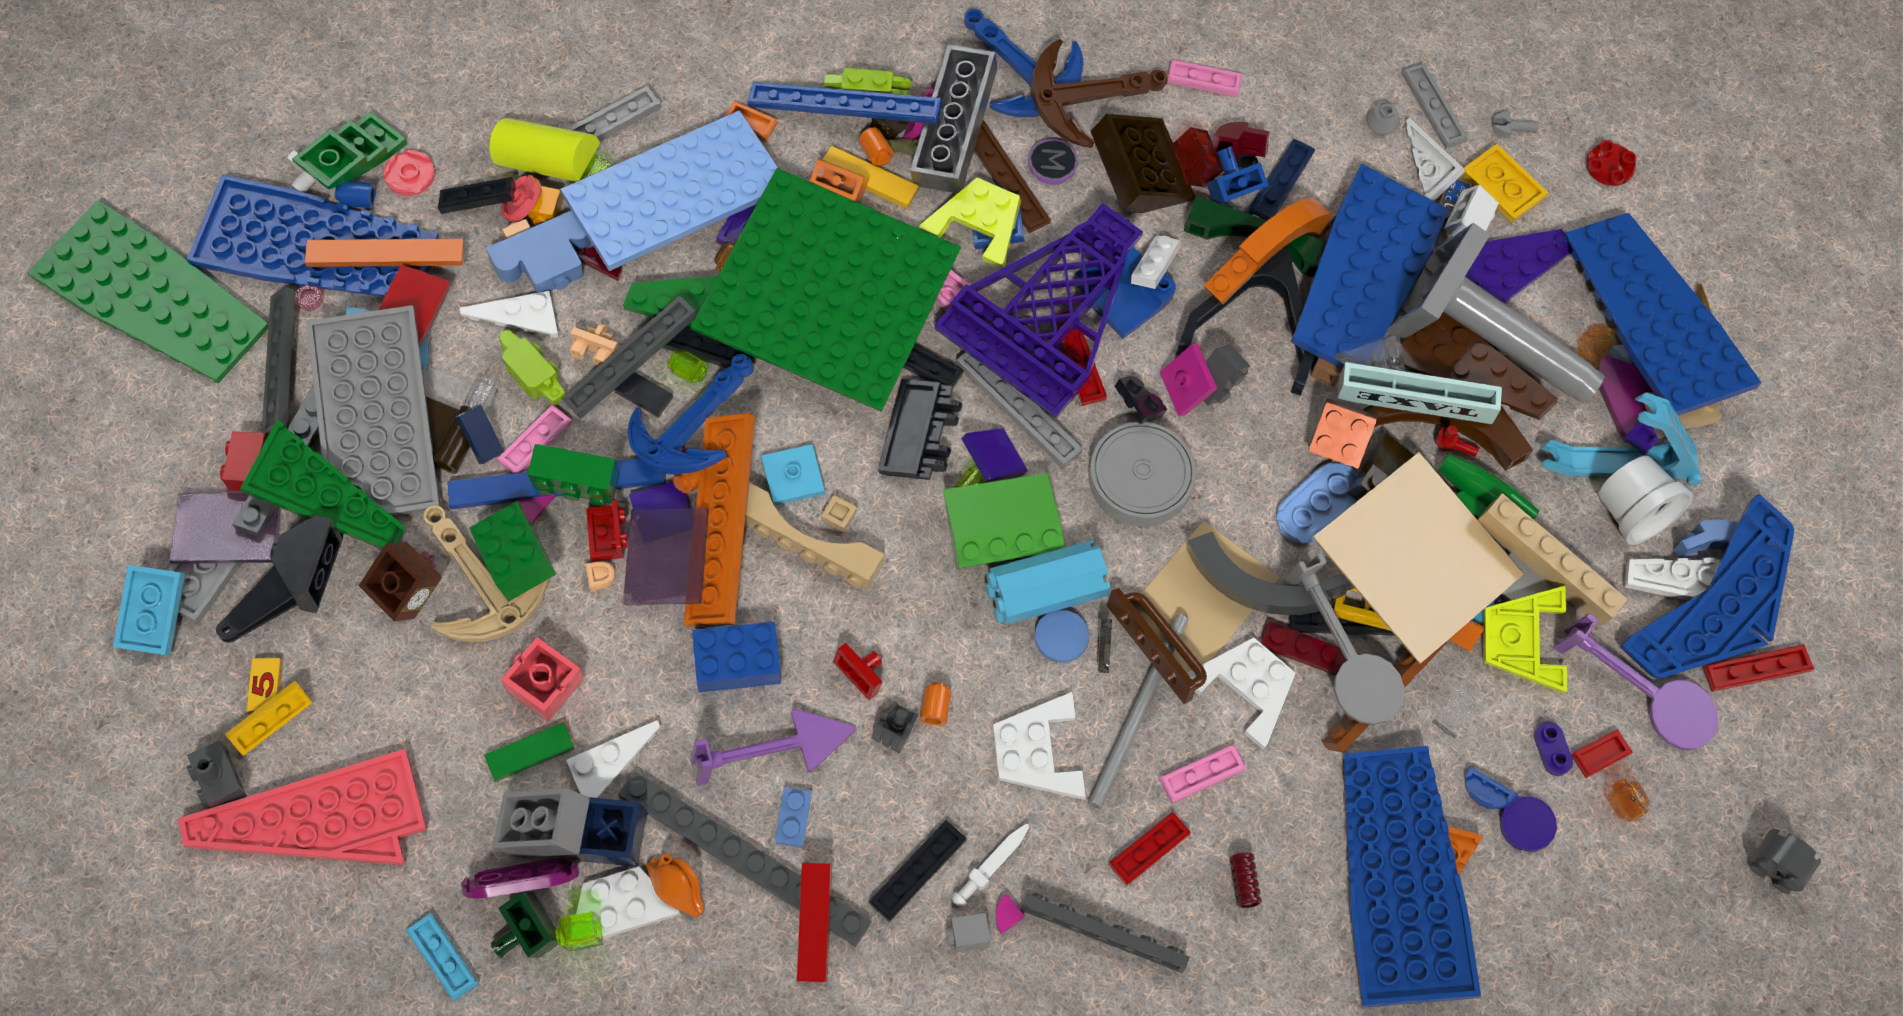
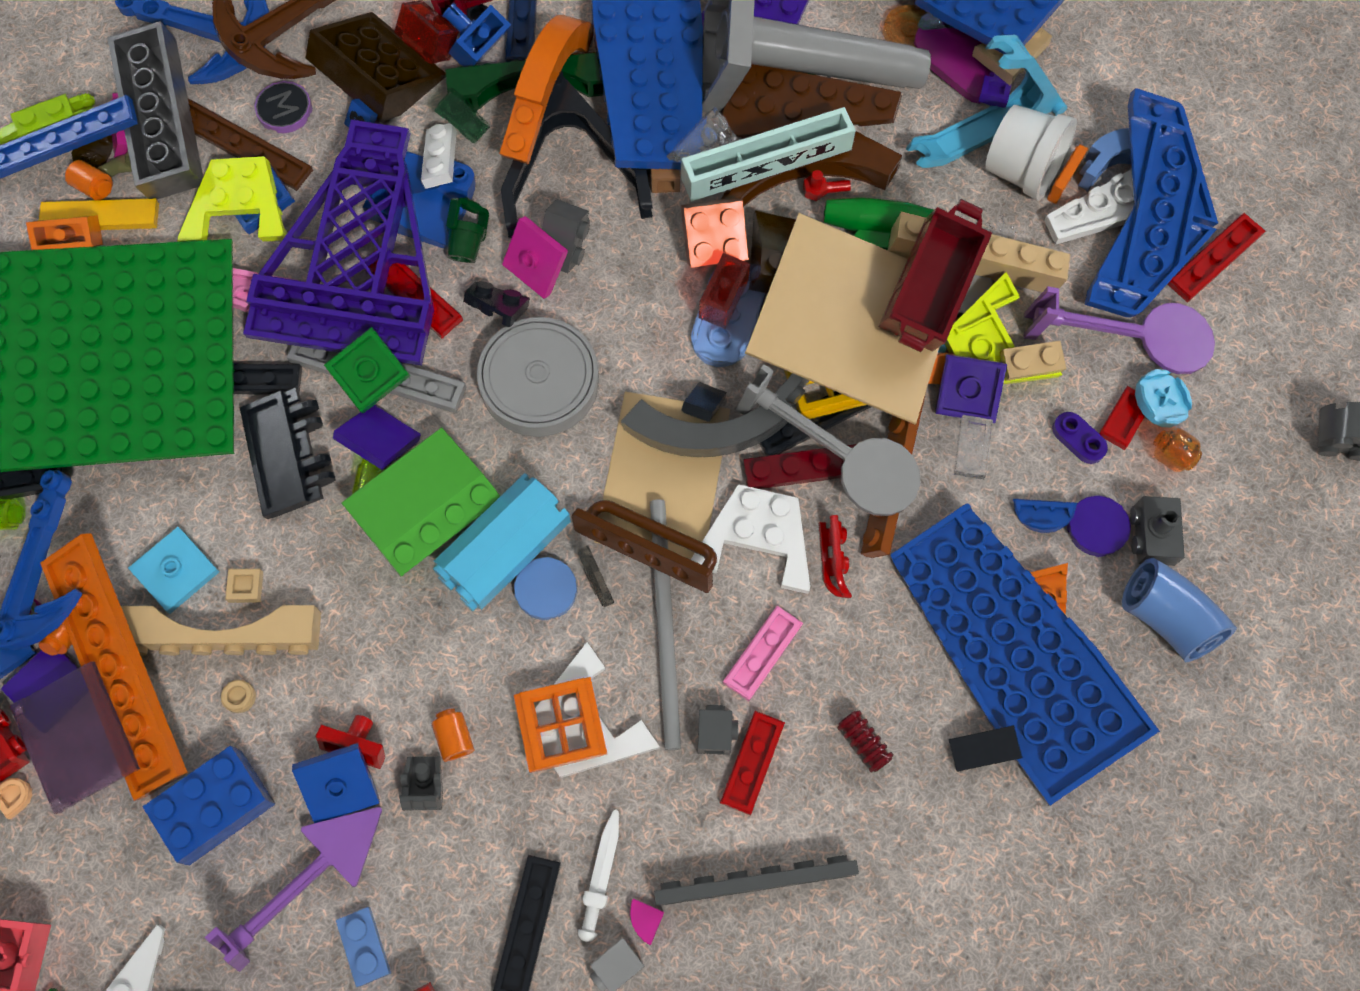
camera: 25 degrees left, 5 degrees up
none -> tan tile [221,680,256,713]
none -> blue plate [292,743,380,823]
none -> green tile [324,327,411,413]
none -> blue tile [344,99,378,127]
none -> clear green leg [434,87,490,144]
none -> dark green piece [446,197,489,264]
none -> orange piece [514,677,607,773]
none -> black tile [681,382,727,422]
none -> dark grey brick [698,705,738,755]
none -> clear red brick [699,253,750,329]
none -> red piece [819,515,852,598]
none -> dark red container [878,199,992,352]
none -> dark purple tile [935,354,1007,423]
none -> black tile [949,725,1023,772]
none -> tan plate [999,341,1067,381]
none -> orange tile [1047,144,1089,204]
none -> medium blue brick [1122,558,1237,663]
none -> dark grey brick [1130,496,1185,566]
none -> medium azure tile [1135,369,1192,428]

